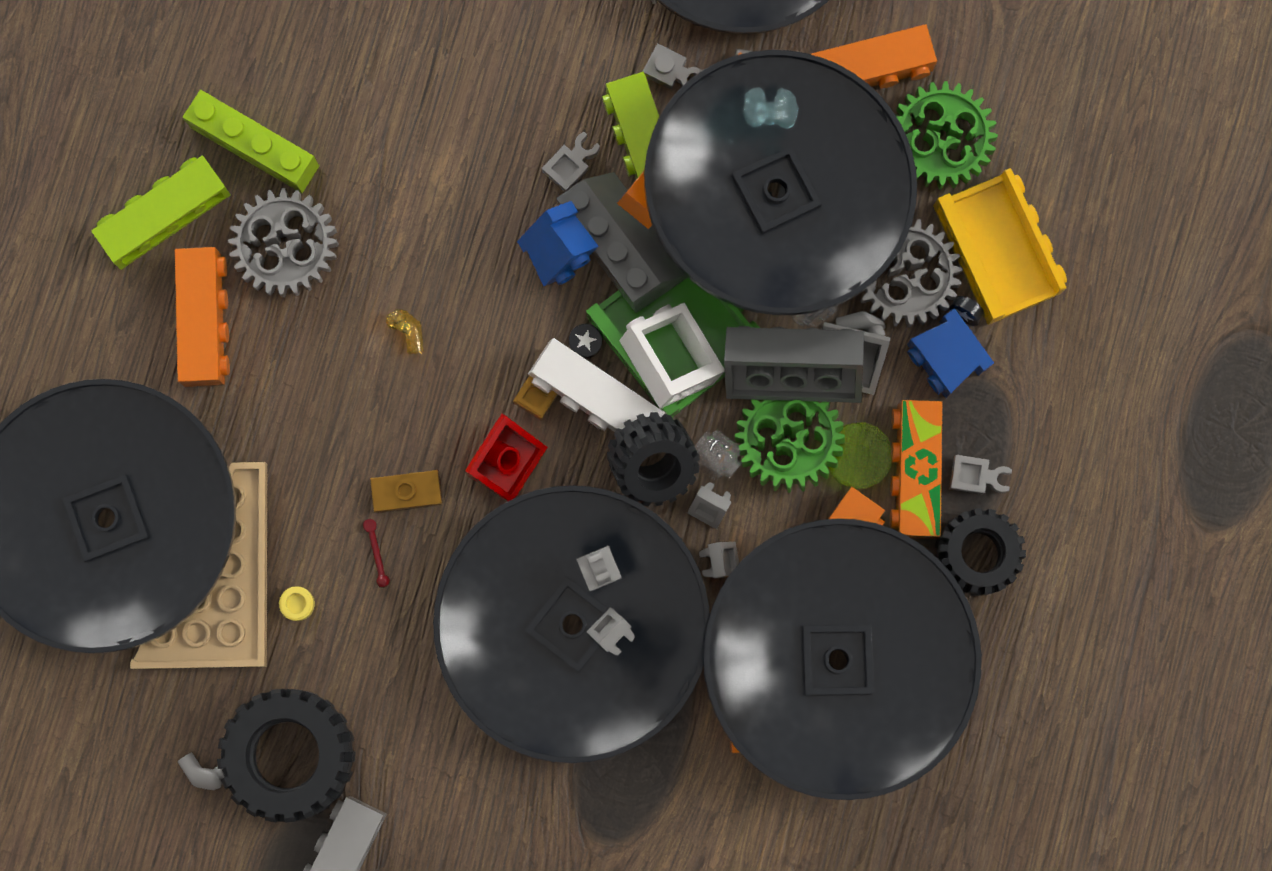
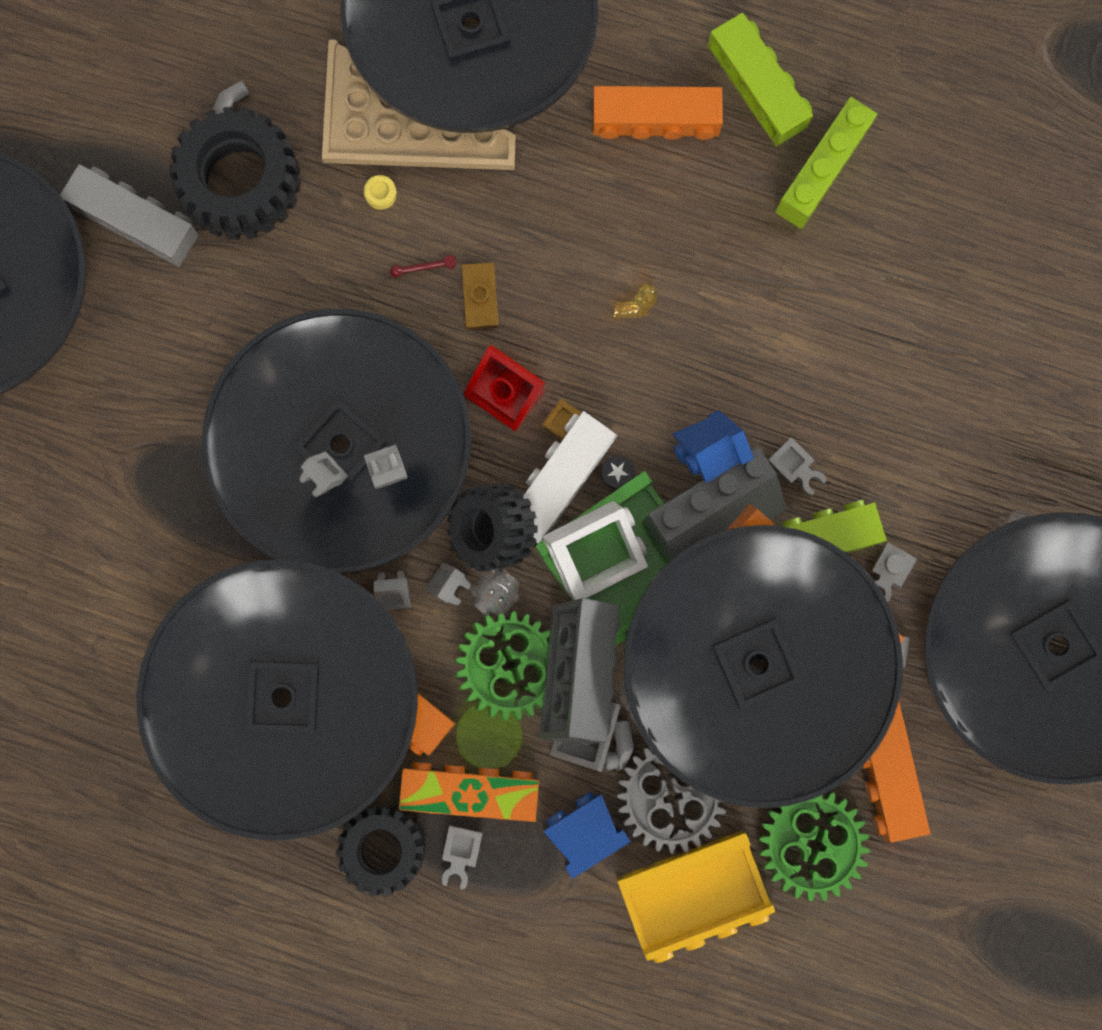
camera: 90 degrees right, 0 degrees up
light grey gear [228,188,339,298] -> none
clear light blue piece [743,87,798,129] -> none
black tile [950,296,985,326] -> none

